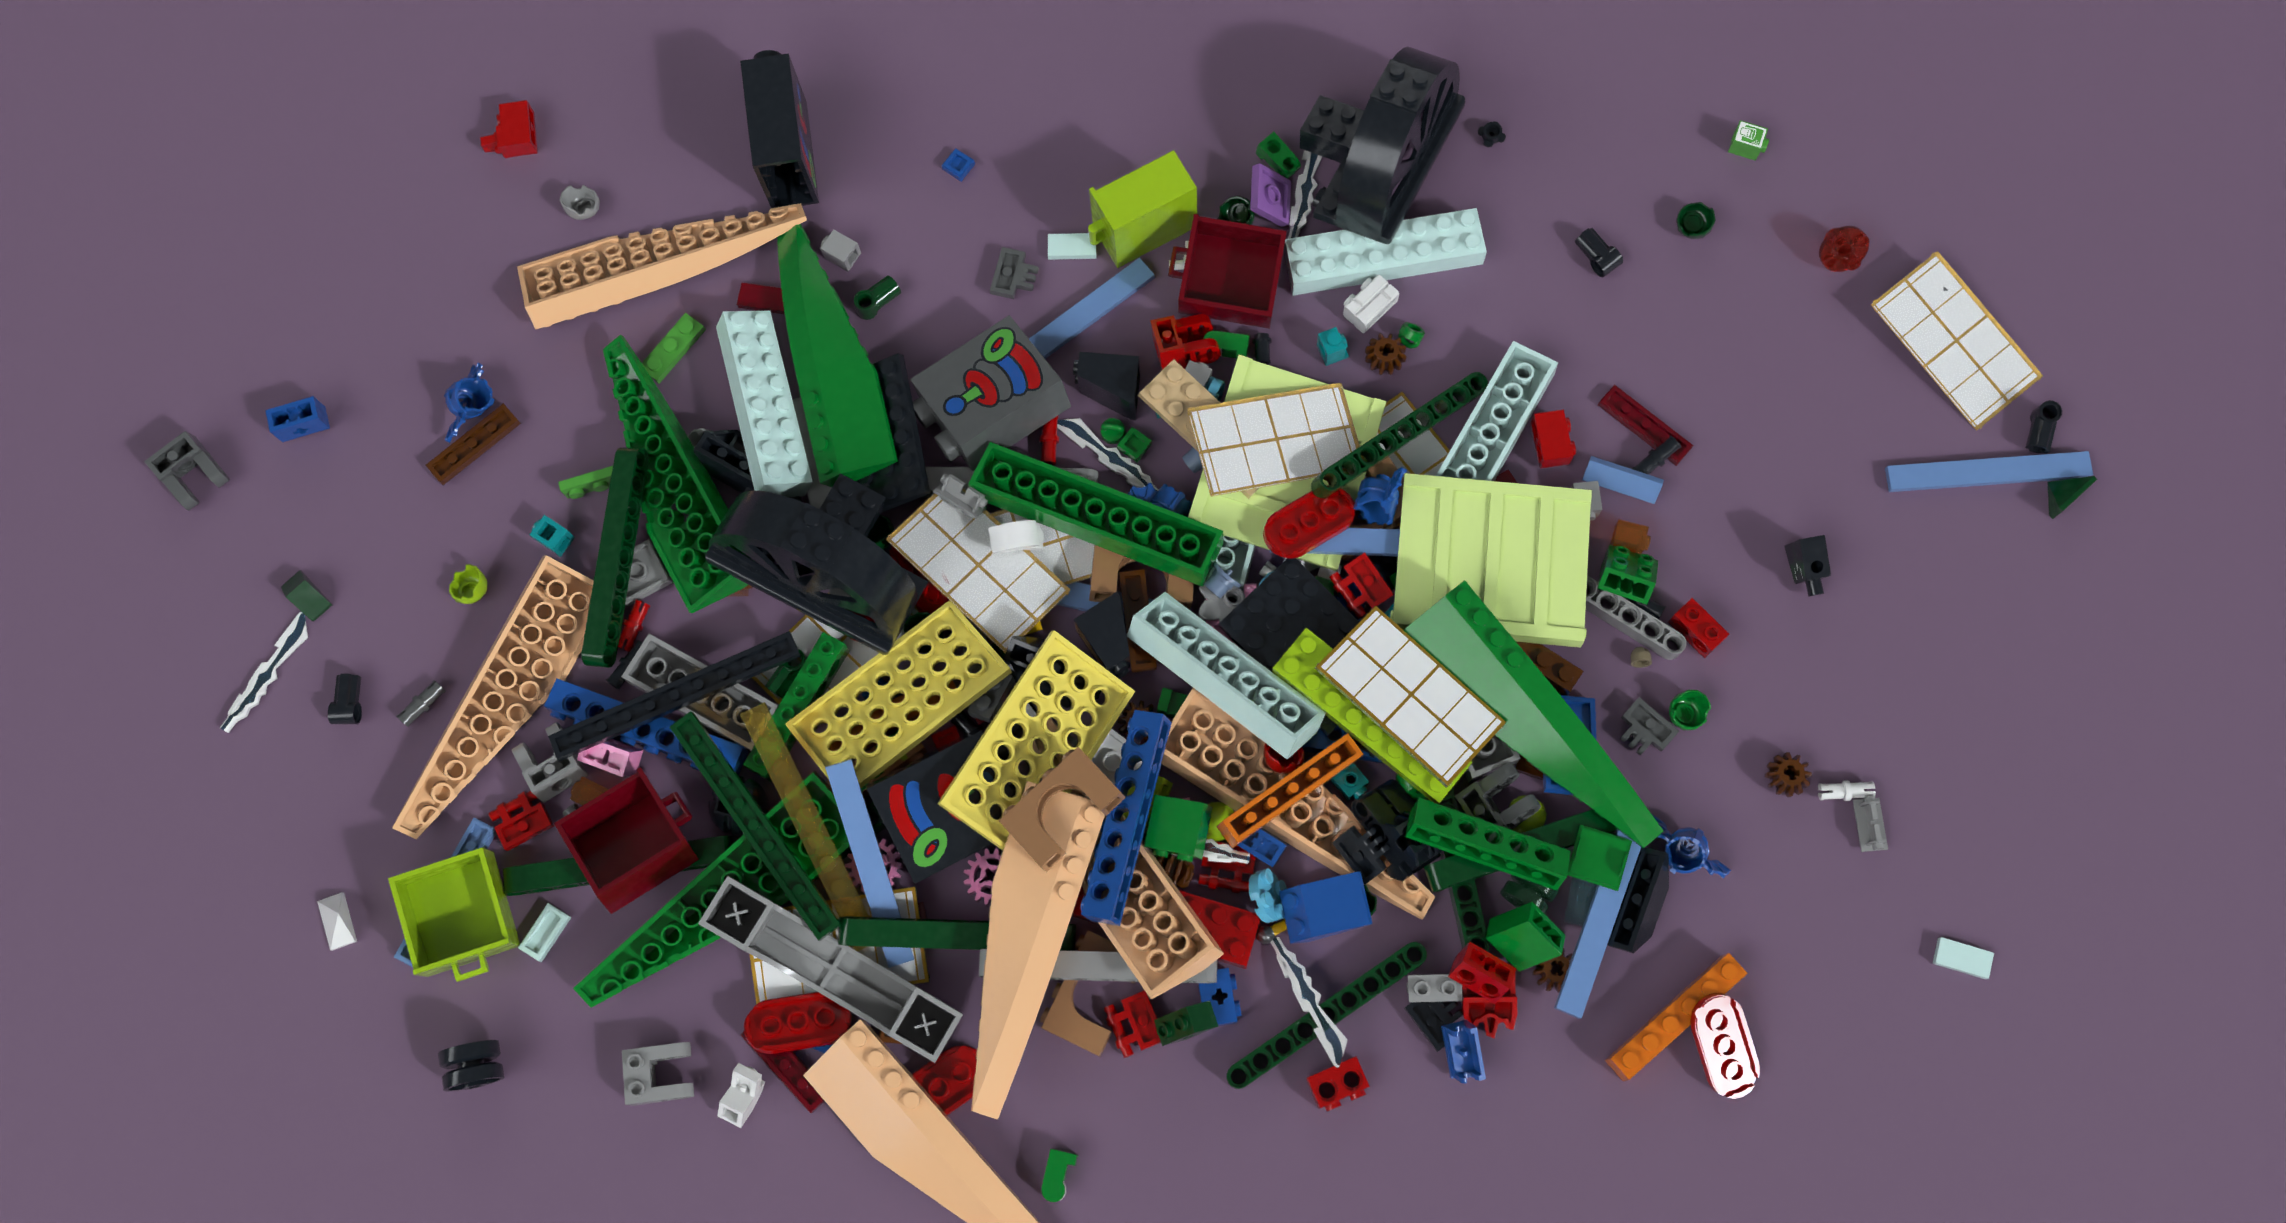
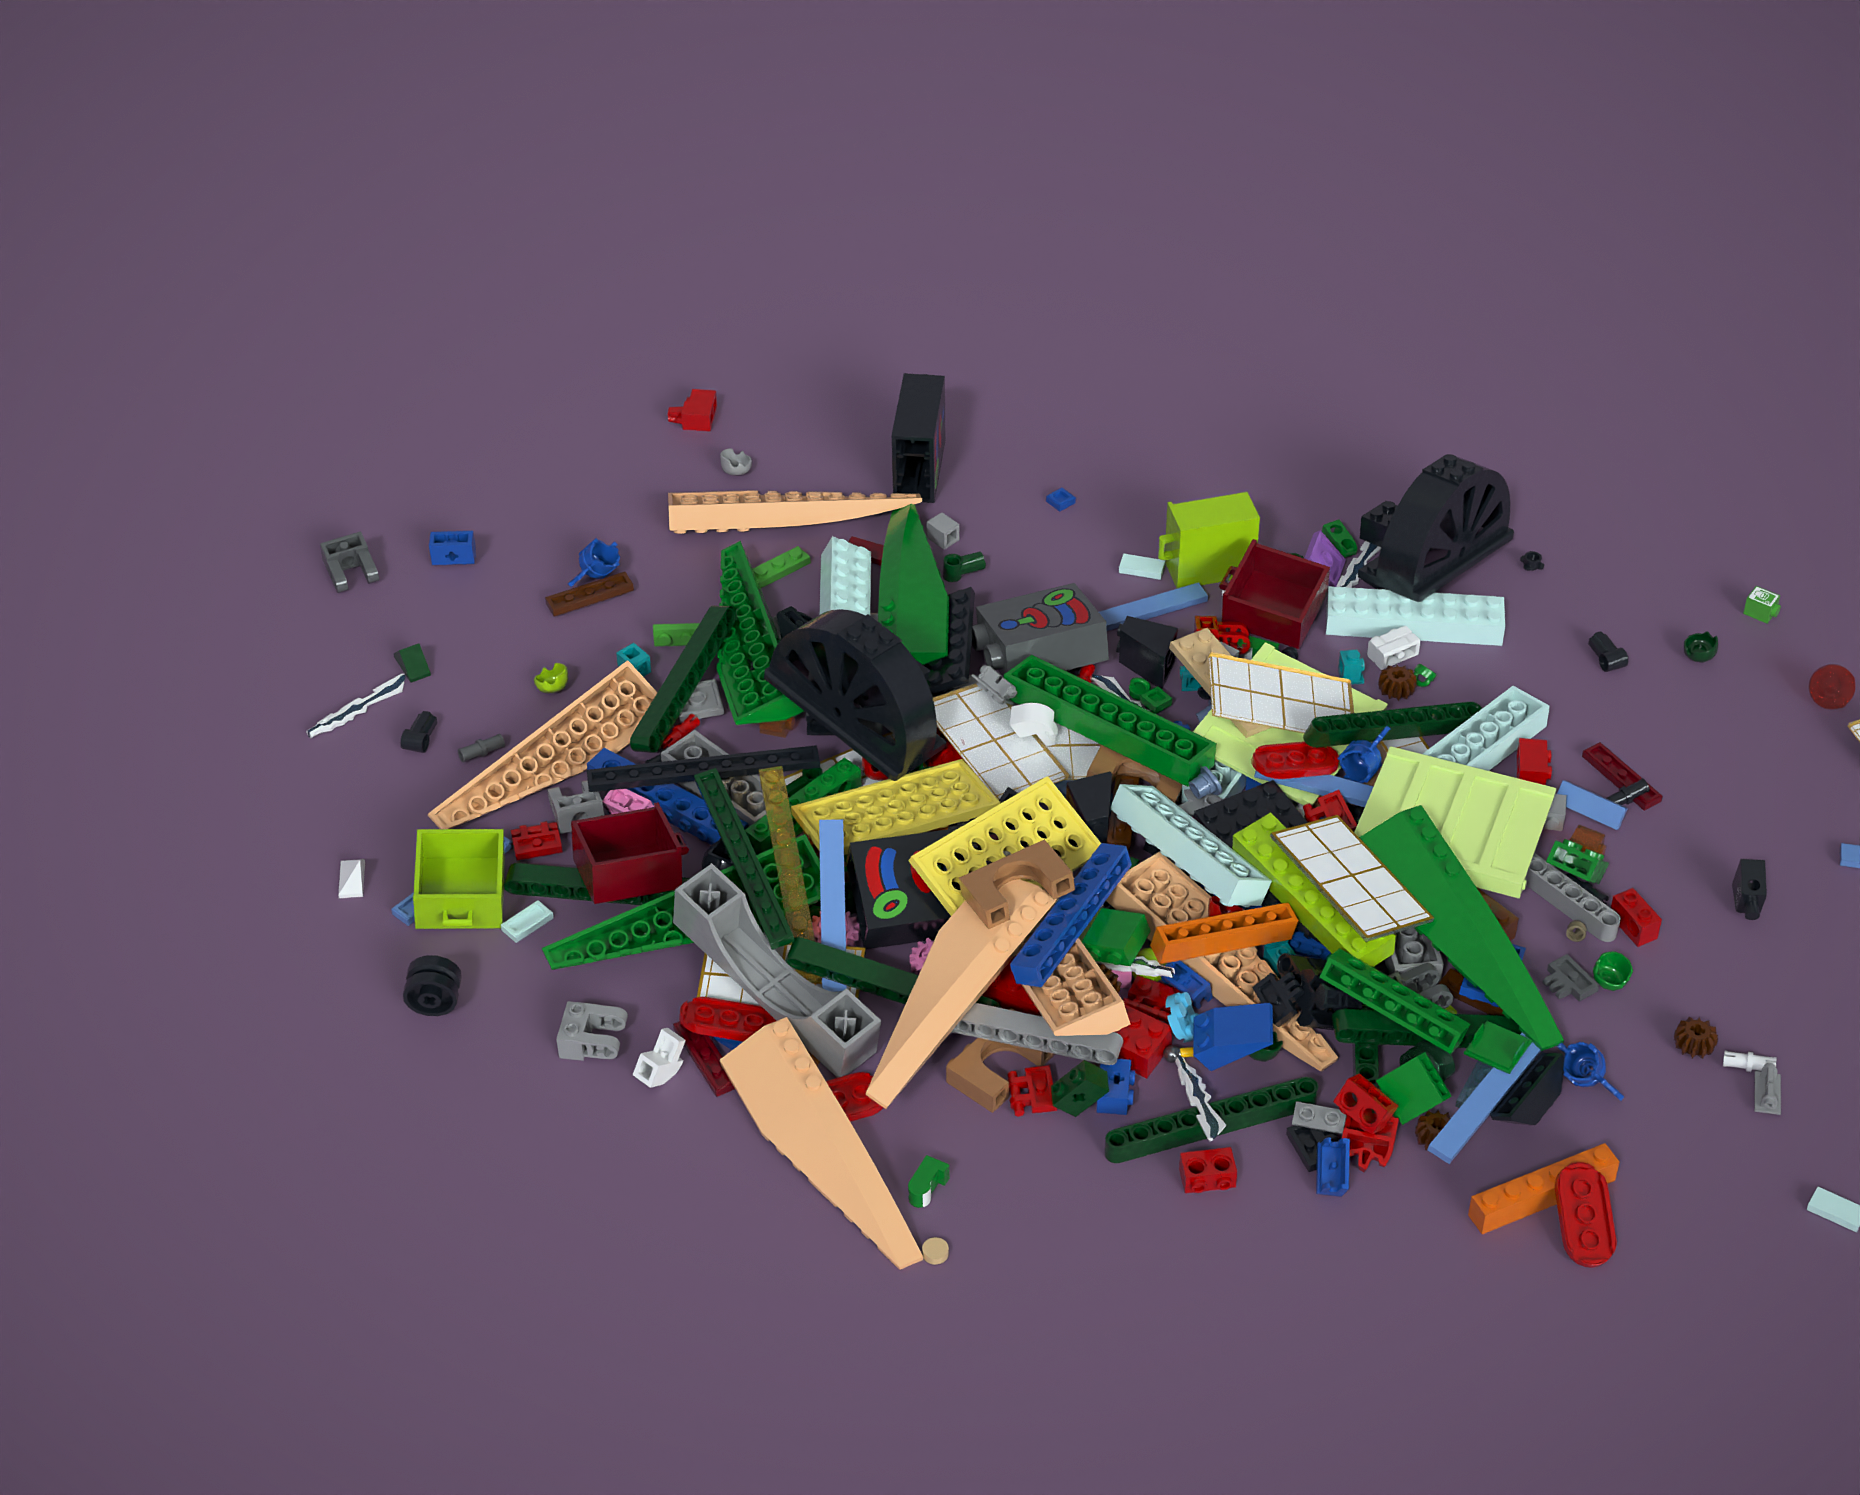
camera: 10 degrees right, 30 degrees down
dark grey hinge [990,247,1039,299] -> none

